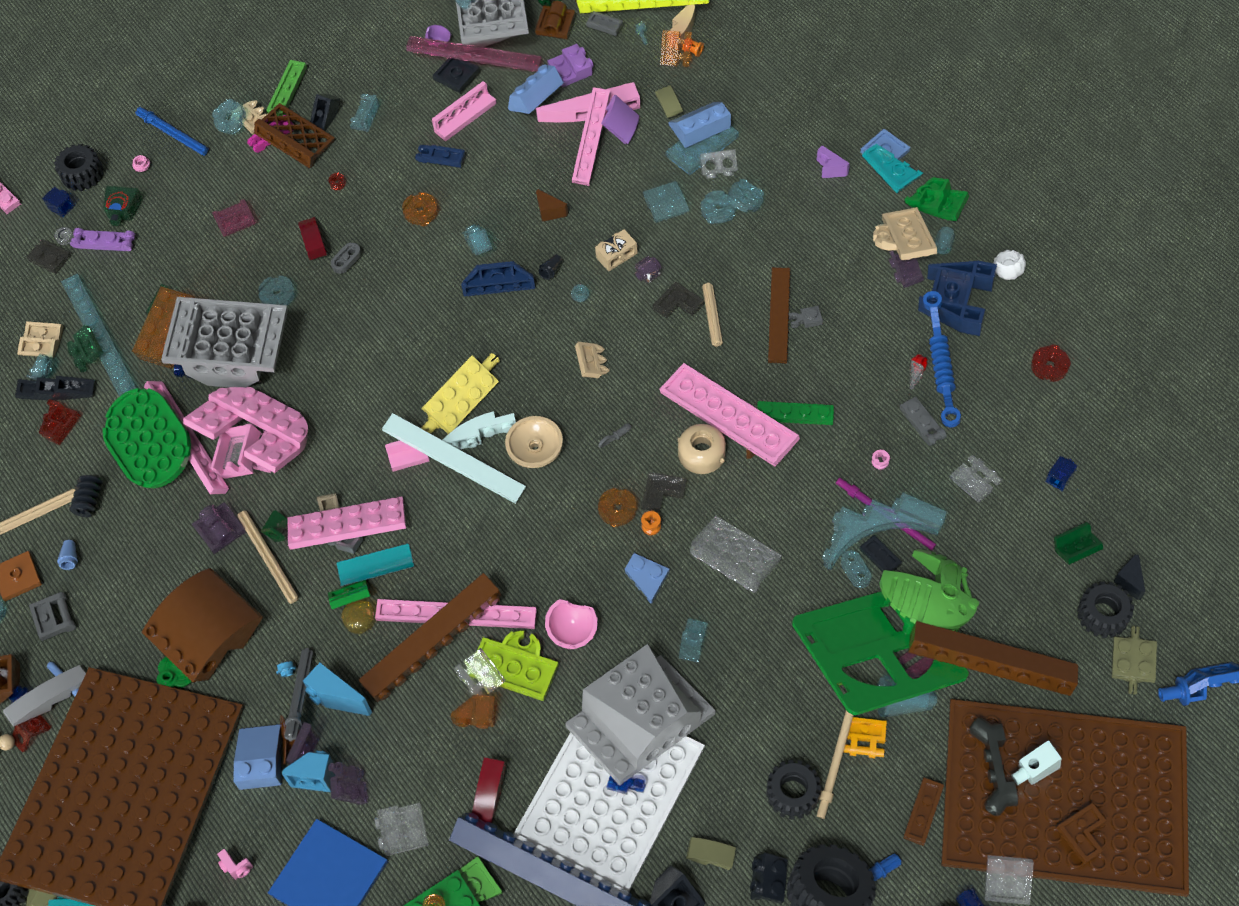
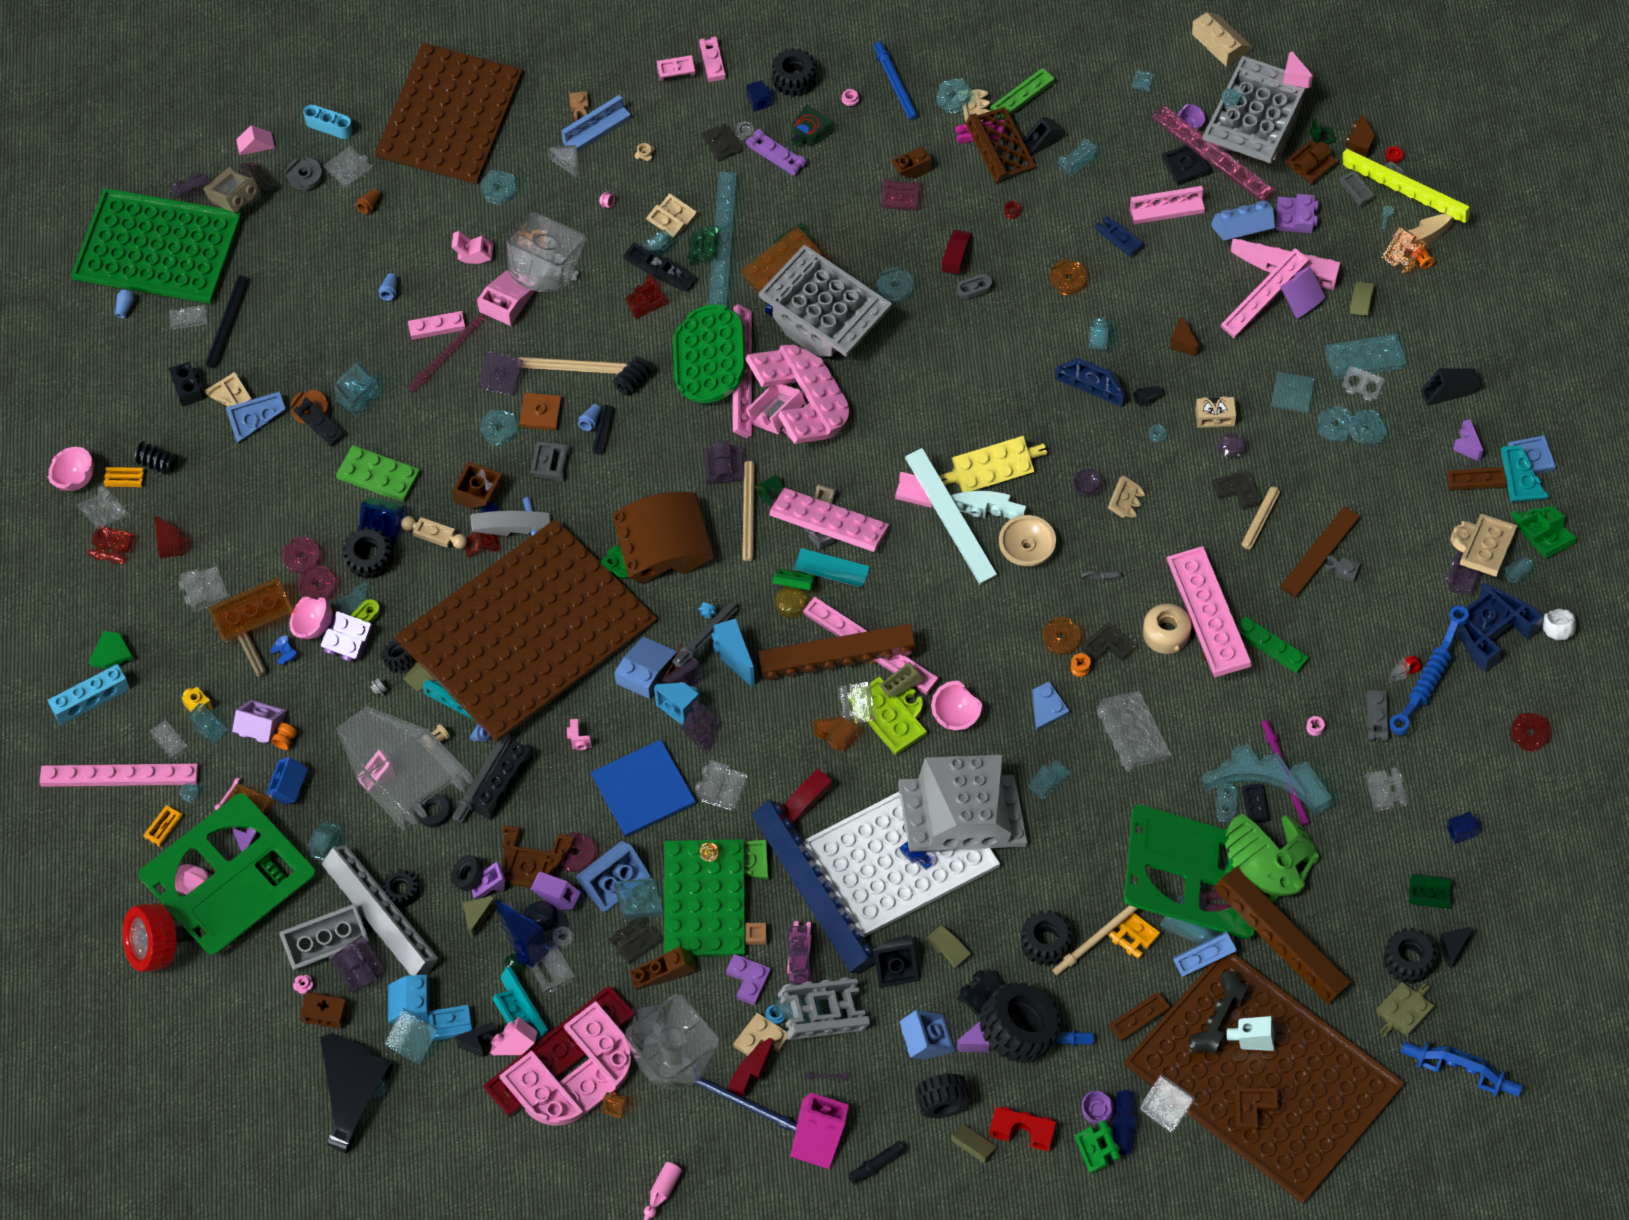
camera: 30 degrees right, 0 degrees up
medium blue slope [669,102,731,148] -> none
none -> black axle [592,405,613,455]
none -> olive slope [879,662,923,698]
none -> reddish brown slope [891,146,932,178]
none -> clear purple hair [1073,468,1102,496]
none -> clear light blue plate [1132,70,1153,92]
none -> medium blue plate [1173,931,1237,977]
none -> black slope [1420,368,1482,405]
none -> reddish brown plate [1447,467,1507,491]

